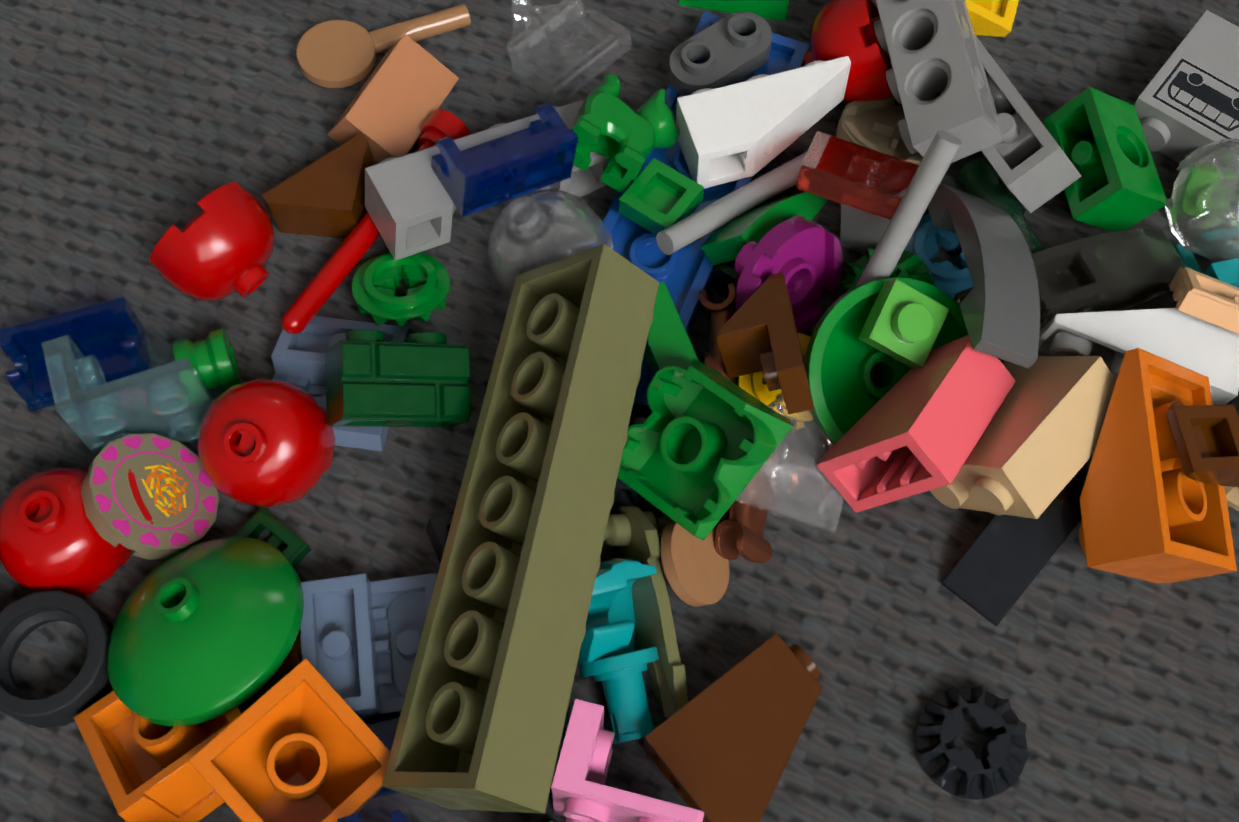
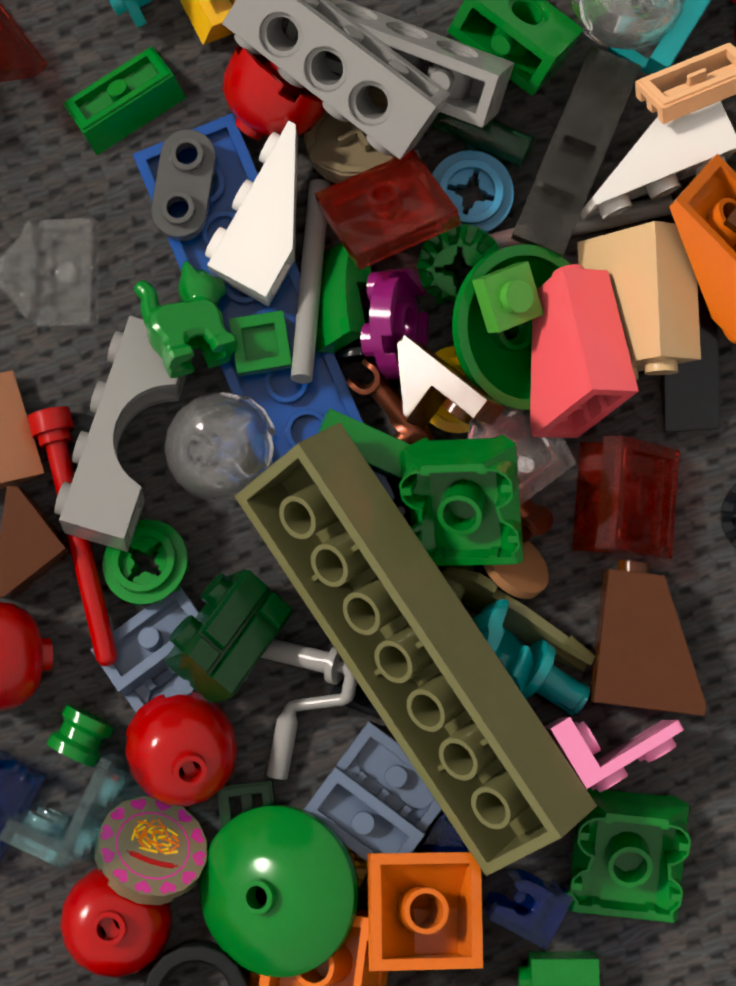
camera: 45 degrees left, 20 degrees up
clear blue hinge [431,103,578,217] -> none
light grey bar [856,131,962,286] -> none
dark grey slope [928,183,1040,369] -> none
none -> light grey piece [261,639,357,780]
none -> clear red bracket [572,436,680,559]

